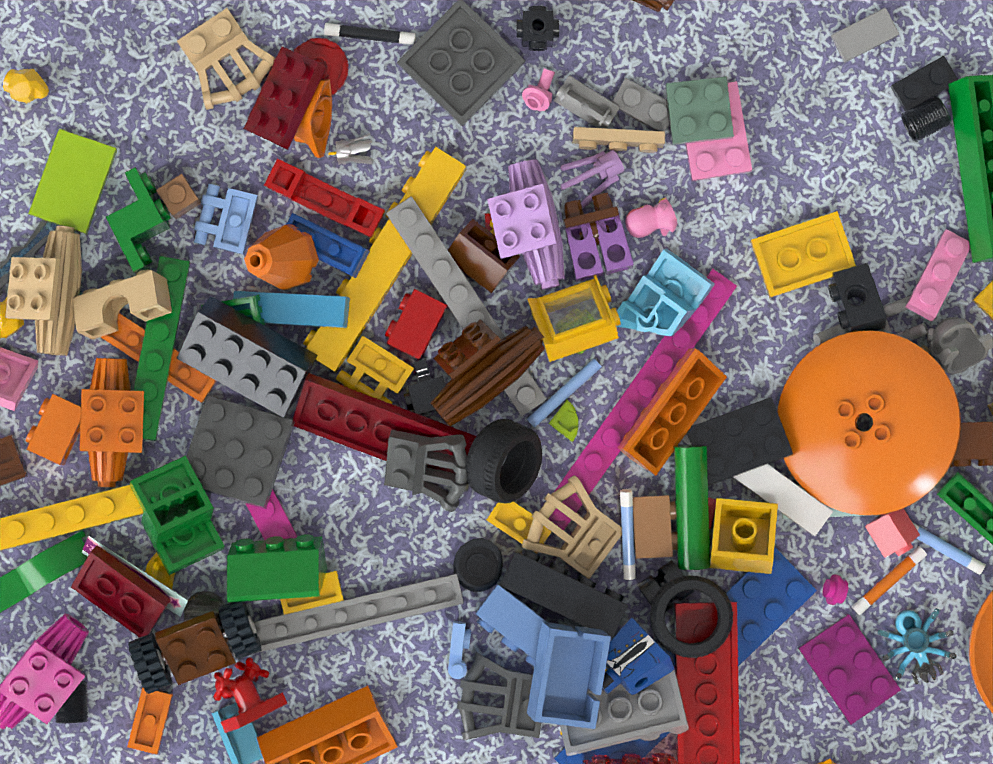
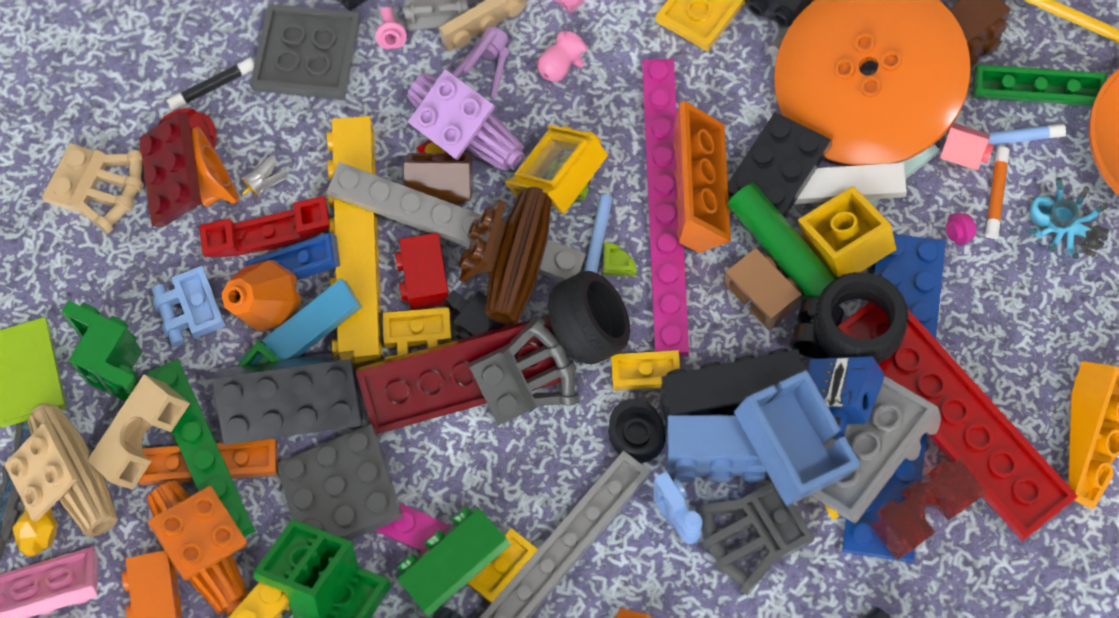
camera: 30 degrees left, 20 degrees down
medium nougat brick [156,174,201,219] -> none
tan plate [522,475,622,579] -> none
medium lavender hips [563,193,634,282] -> none
medium azure slope [616,249,715,336] -> none
light blue bar [620,489,636,580] -> none
magenta plate [798,614,901,725] -> none

